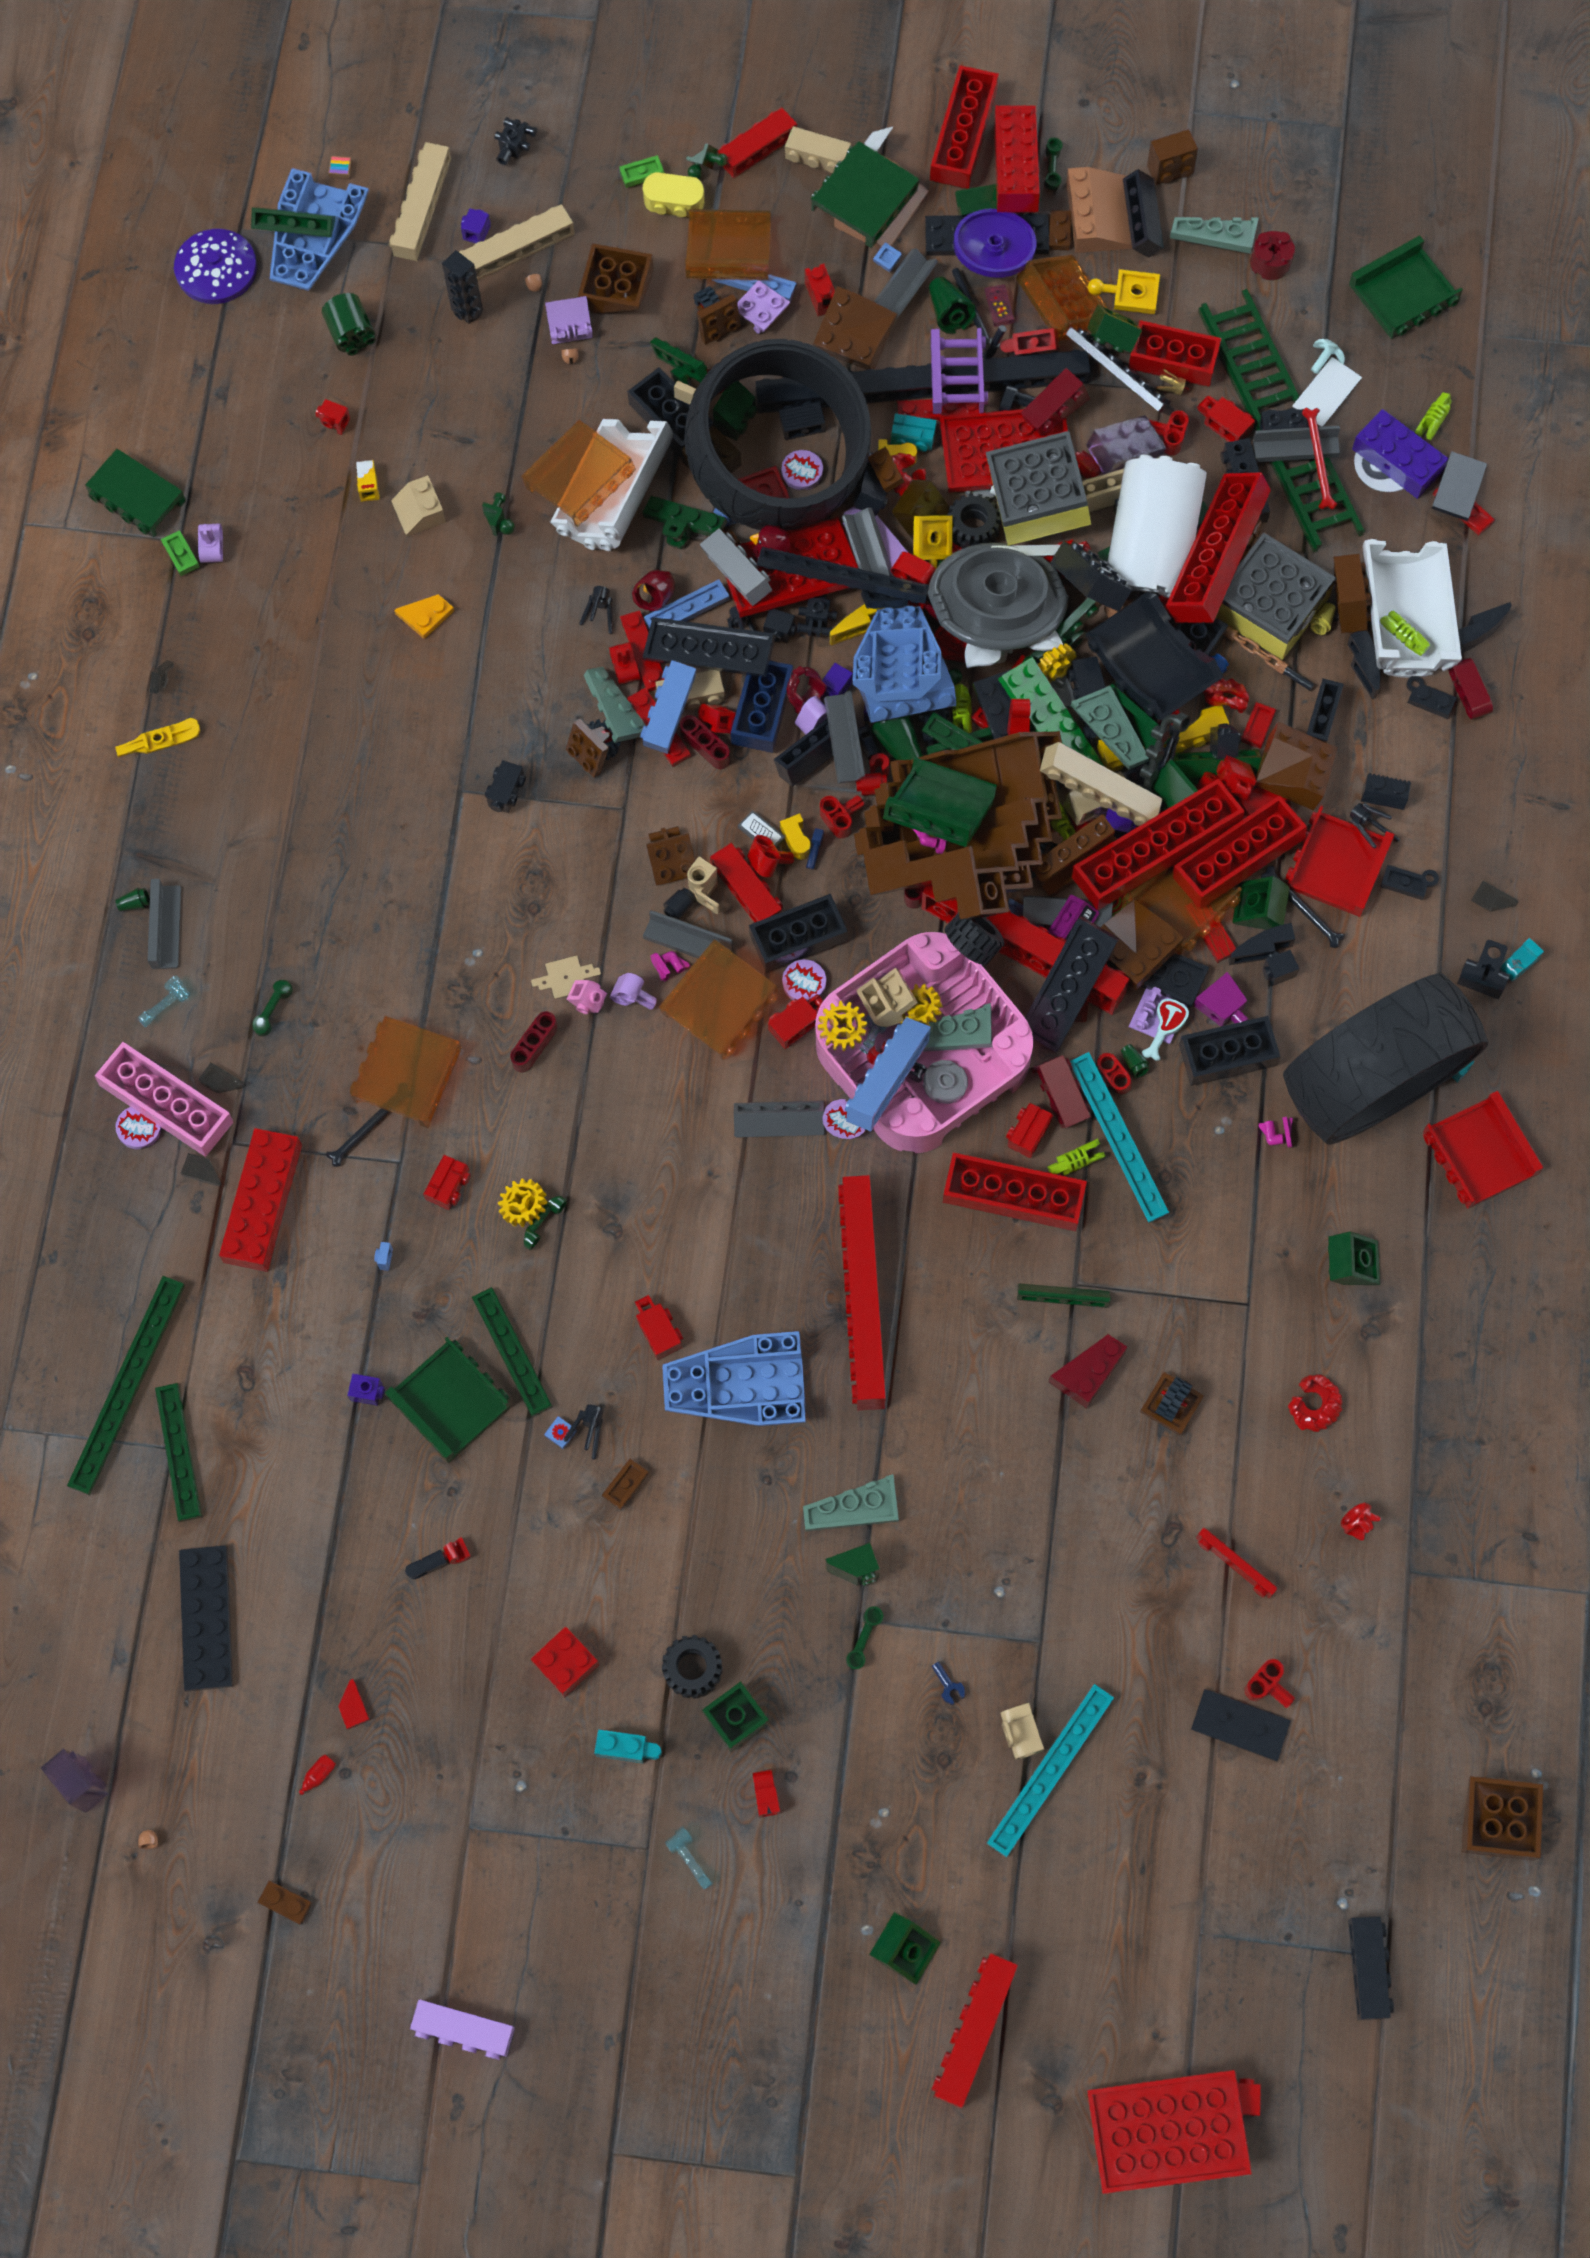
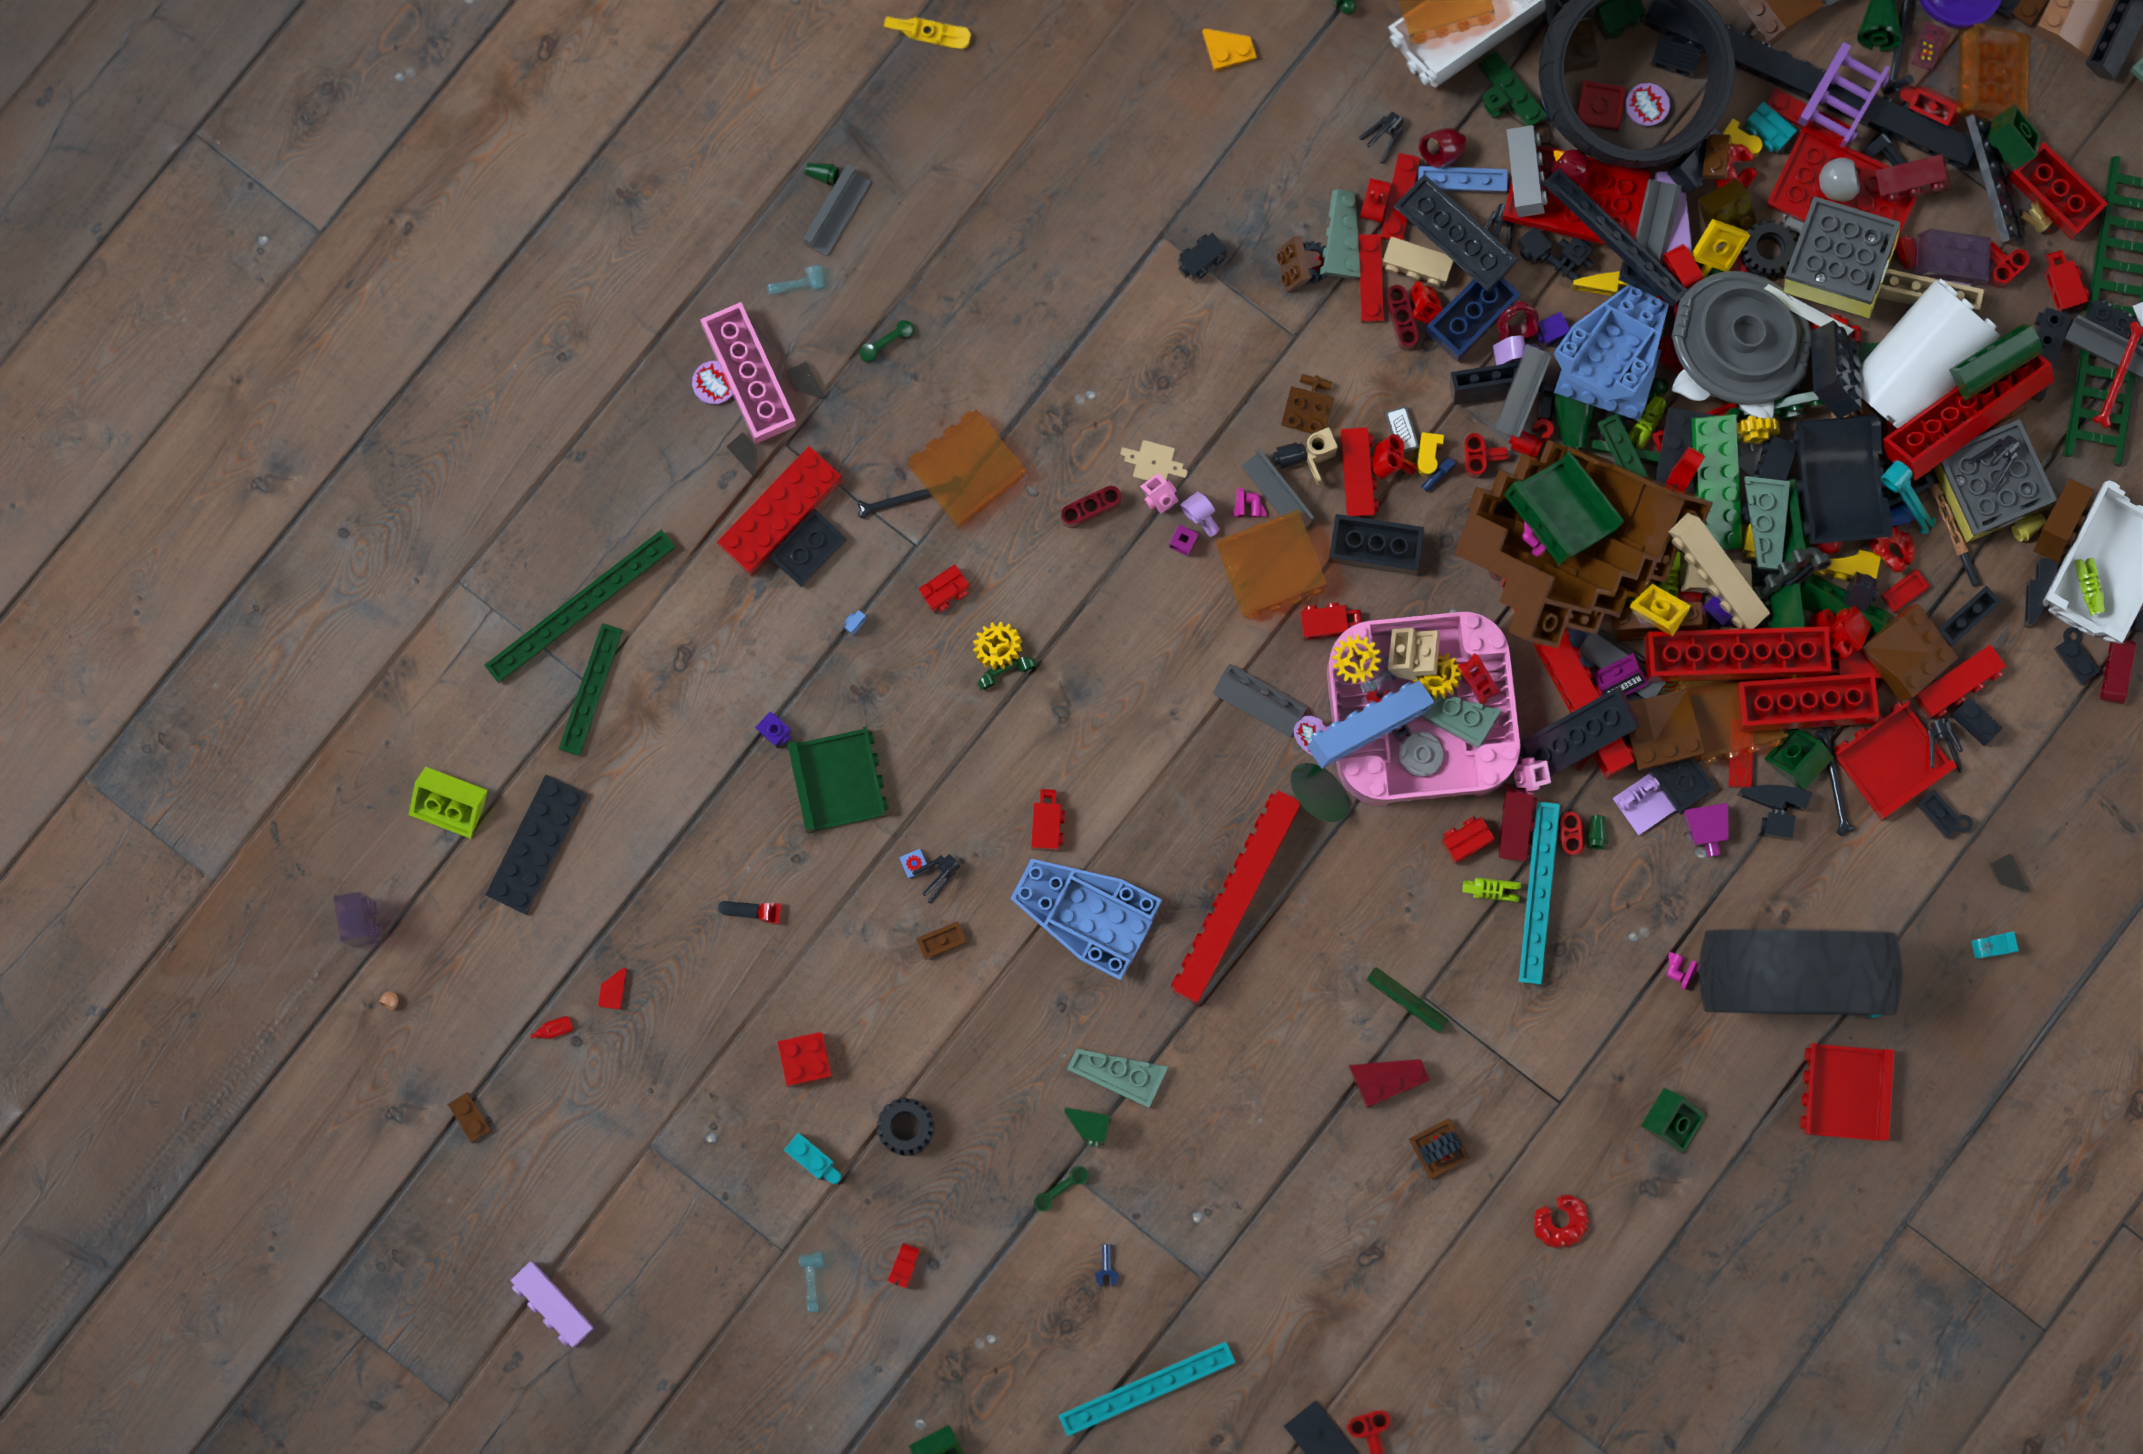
camera: 35 degrees right, 10 degrees up
dark green tile [472,1287,553,1418] -> none
medium blue brick [640,660,696,754] -> none
dark green brick [702,1681,770,1752] -> none
tile [782,959,826,1001] -> none
red brick [942,1152,1087,1231] -> none
black tyre [944,912,1005,965] -> none
tan piece [1000,1703,1044,1760] -> none
yellow plate [1088,269,1160,314] -> none
light aqua piece [1142,999,1189,1061] -> none
black brick [1179,1016,1281,1086] -> none
red plate [1196,1528,1277,1599] -> none
red piece [1340,1502,1381,1541] -> none
black piece [1457,940,1510,1000] -> none
none -> lime slope [409,766,488,839]
none -> black plate [768,508,847,587]
none -> magenta piece [1169,524,1198,557]
none -> dark green sticker [1291,763,1348,822]
none -> red plate [1457,653,1500,705]
none -> bright pink brick [1514,757,1551,791]
none -> yellow slope [1630,584,1691,636]
none -> light grey helmet [1819,158,1860,202]
none -> teal piece [1881,460,1936,534]
none -> red brick [1913,644,2006,719]
none -> dark green brick [1949,324,2042,401]
none -> black plant [1968,435,2021,492]

